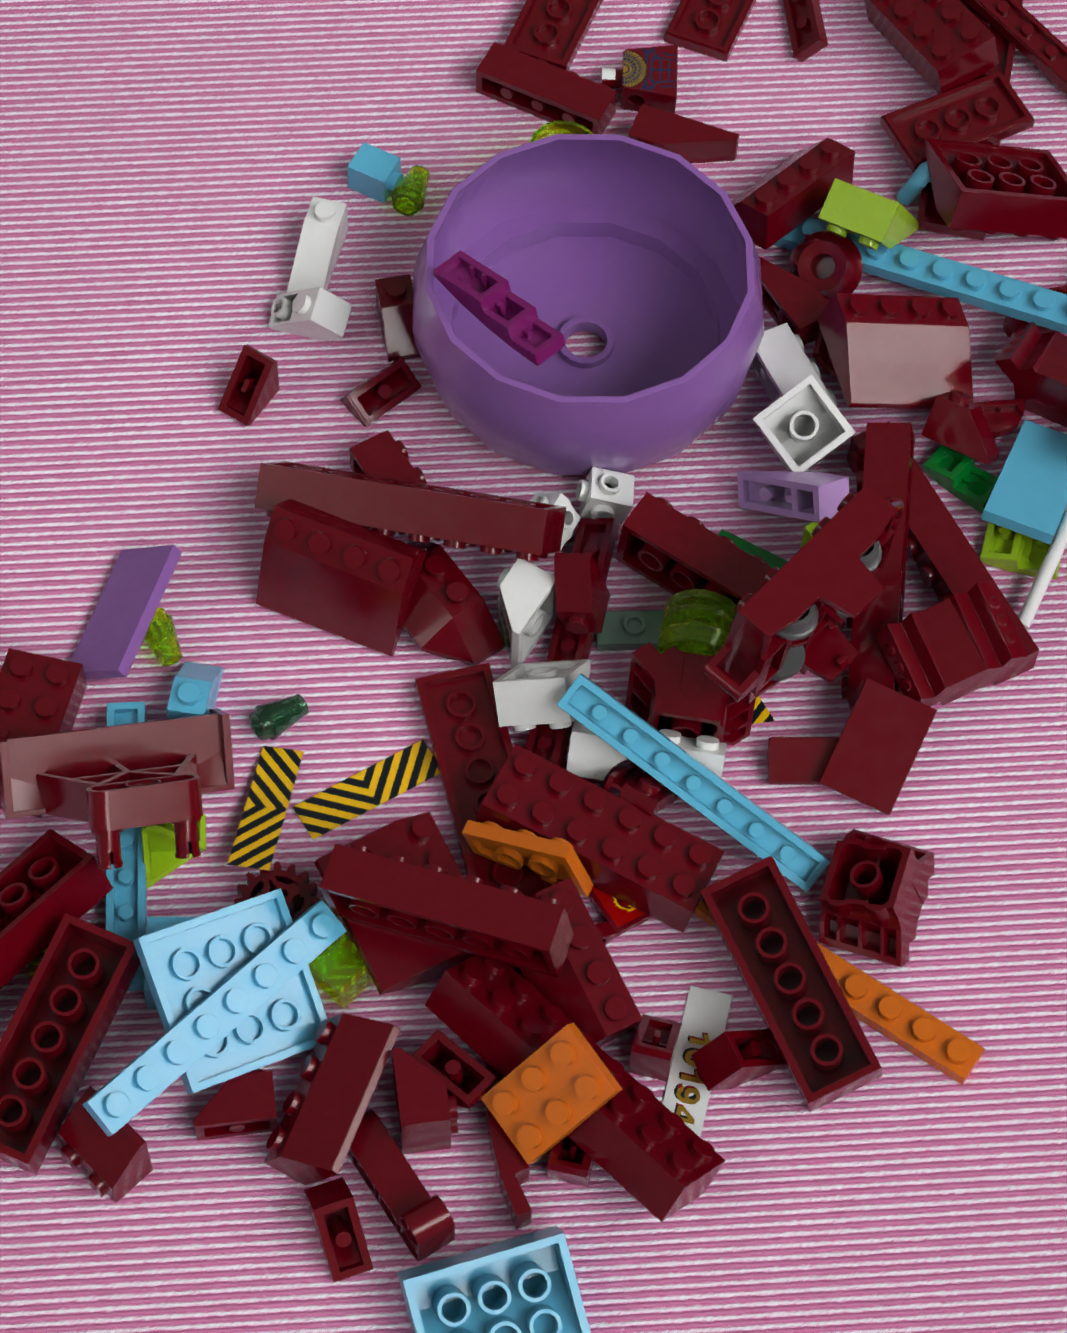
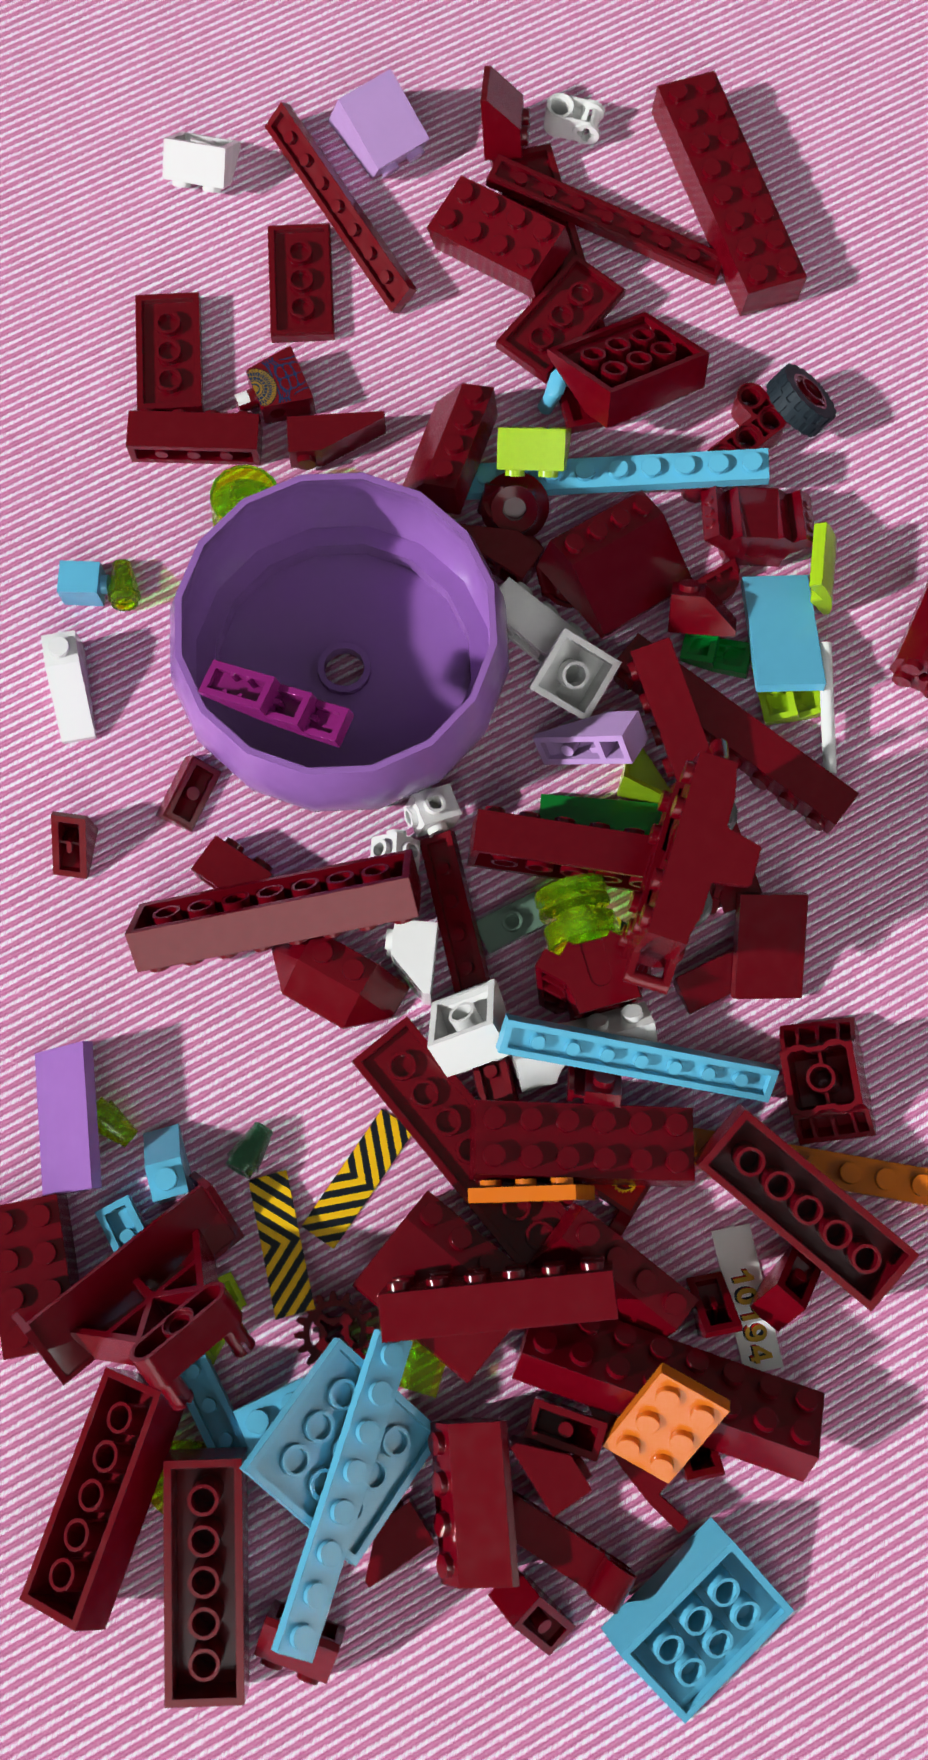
camera: 25 degrees left, 15 degrees up
dark red slope [256,499,427,657] -> none
white slope [268,287,352,341] -> none
dark red slope [375,274,421,362] -> none
dark red slope [554,552,610,635] -> none
dark red slope [876,581,1028,706] -> none

